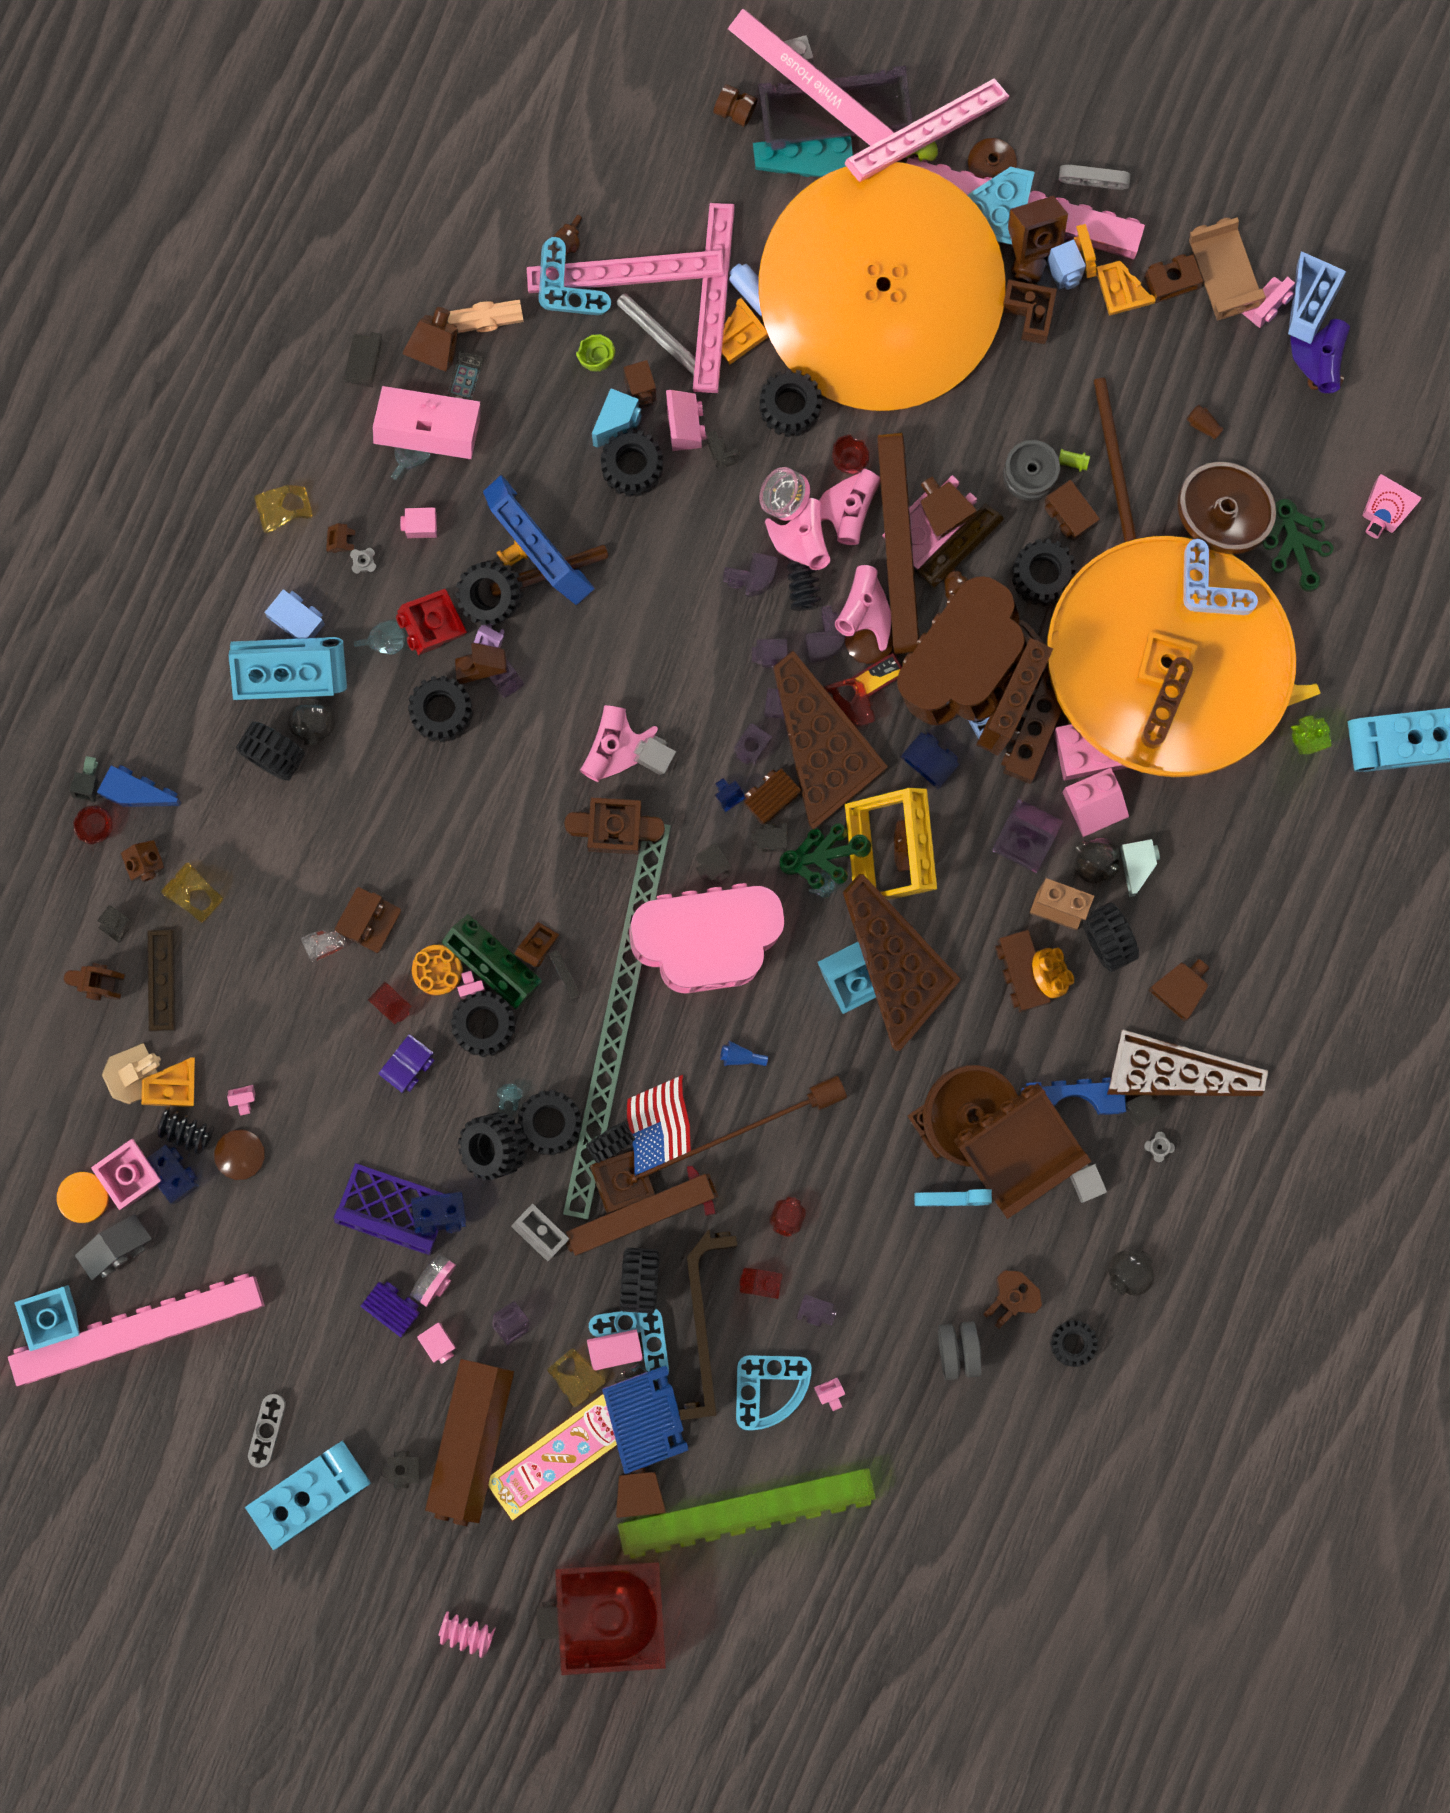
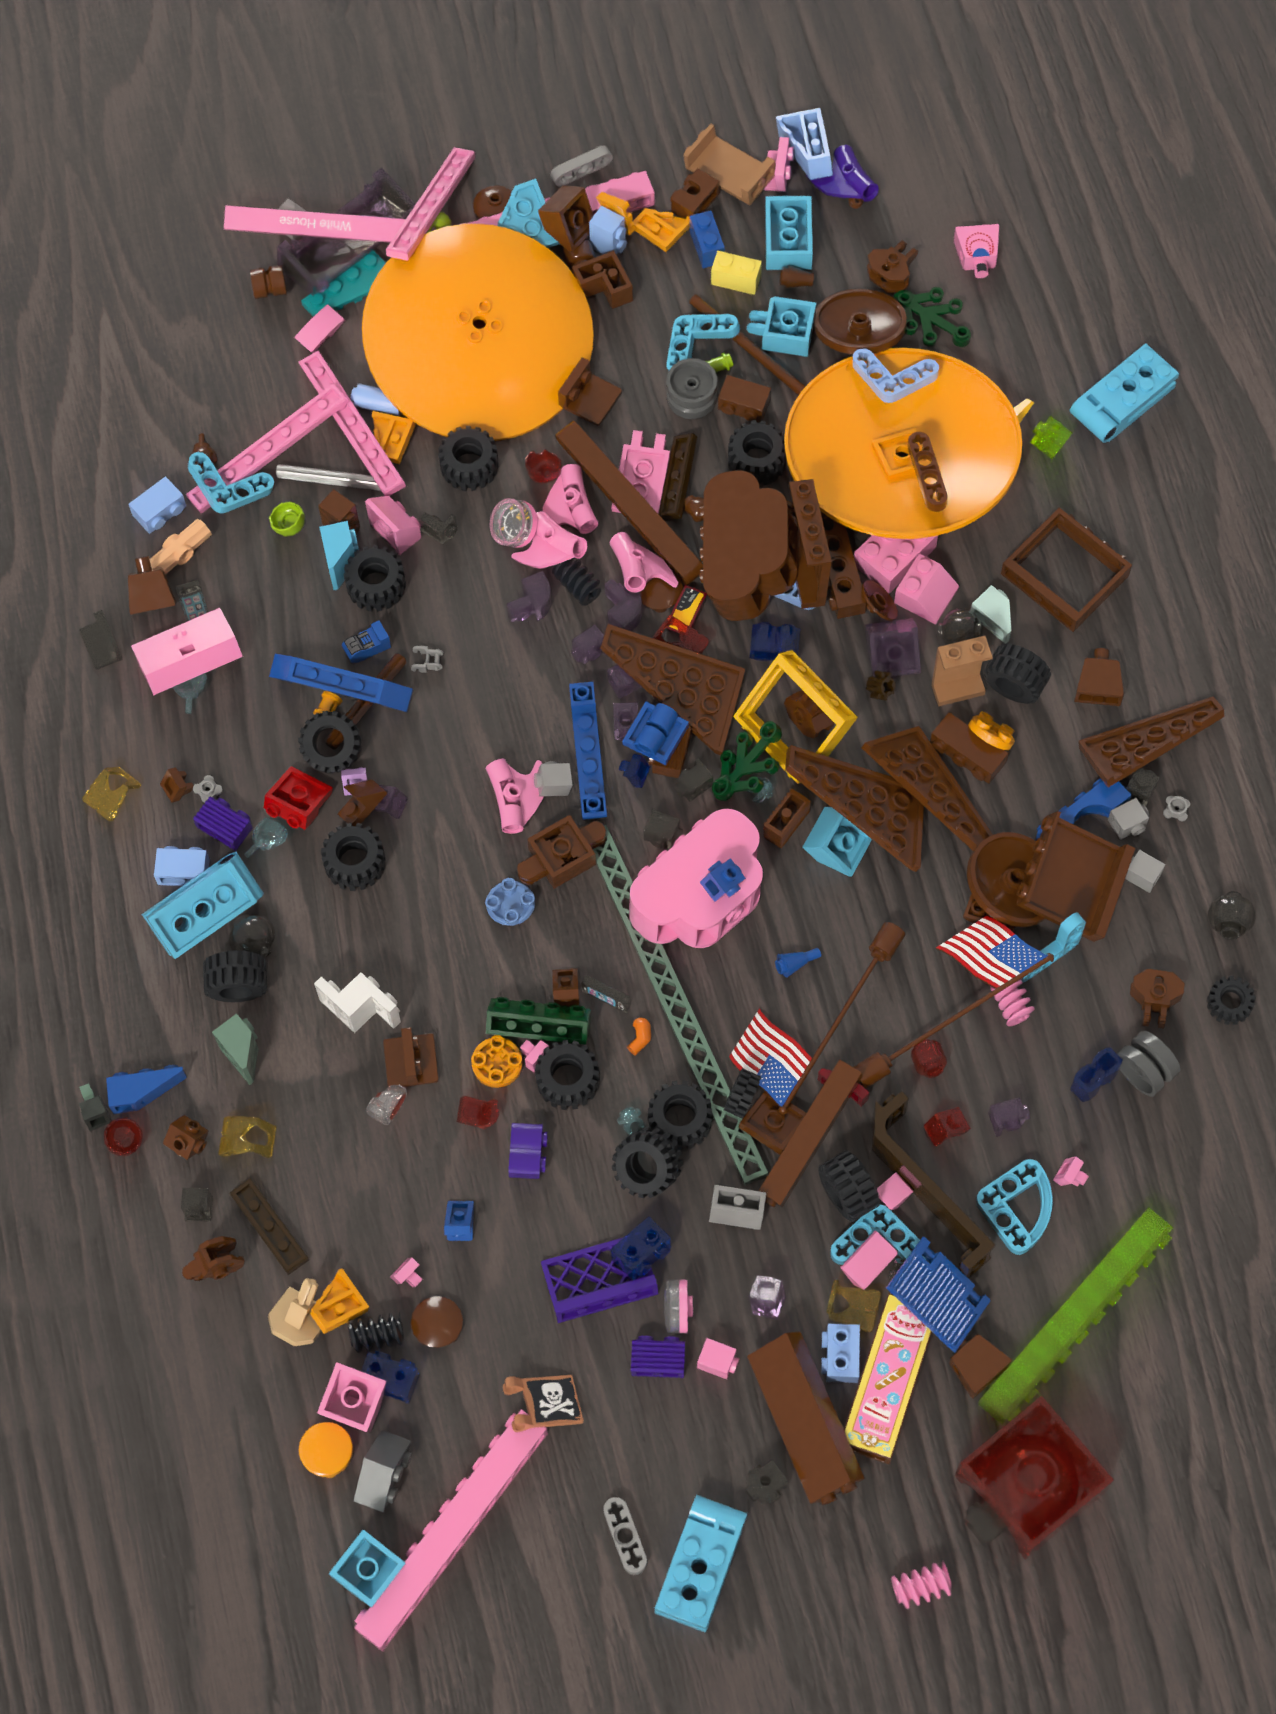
camera: 30 degrees left, 15 degrees down
bright pink brick [401,508,437,538] -> none
reddish brown torso [920,476,977,541] -> none
none -> light blue brick [129,476,186,534]
none -> dark purple brick [193,796,253,851]
none -> sand green slope [212,1013,259,1085]
none -> bright pink slope [295,305,345,353]
none -> white bracket [314,973,401,1033]
none -> blue leg [342,620,391,663]
none -> light grey piece [411,646,444,673]
none -> blue slope [444,1201,474,1241]
none -> medium blue dish [485,878,535,926]
none -> flag [502,1375,583,1432]
none -> reddish brown bracket [558,357,622,426]
none -> blue slope [569,682,607,819]
none -> blue plate [622,702,689,765]
none -> orange arm [627,1017,651,1056]
none -> medium azure beam [667,314,740,371]
none -> blue brick [690,211,725,268]
none -> blue brick [700,858,746,902]
none -> light yellow brick [711,251,762,295]
none -> medium azure hinge [746,297,816,357]
none -> reddish brown brick [763,789,811,848]
none -> medium azure brick [765,196,813,270]
none -> light blue brick [821,1324,860,1383]
none -> flag [854,916,1054,1089]
none -> reddish brown wing [861,726,993,851]
none -> reddish brown dish [862,580,898,621]
none -> dark brown gear [866,670,896,701]
none -> reddish brown hinge [867,240,918,293]
none -> bright pink slope [877,1172,914,1210]
none -> bright pink piece [990,979,1035,1026]
none -> reddish brown window [1001,508,1132,632]
none -> clear blue brick [1070,1047,1123,1102]
none -> light grey brick [1108,798,1149,840]

